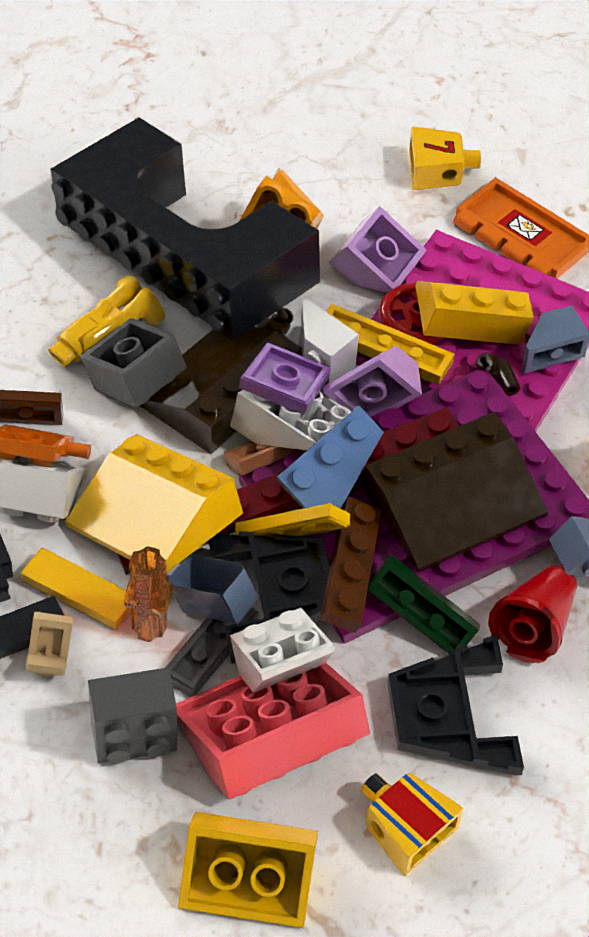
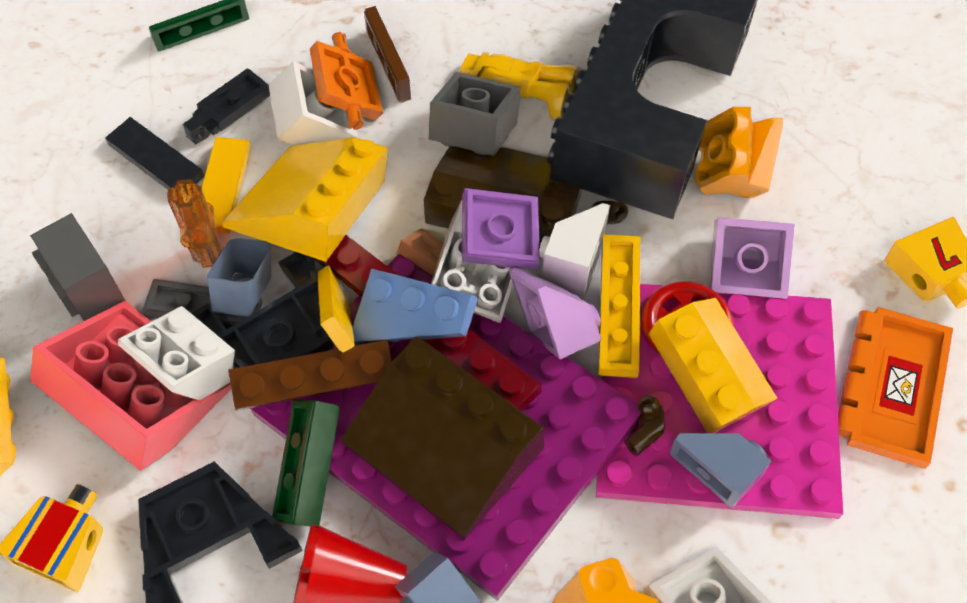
camera: 70 degrees right, 10 degrees up
tan bracket [26,612,73,677] -> none

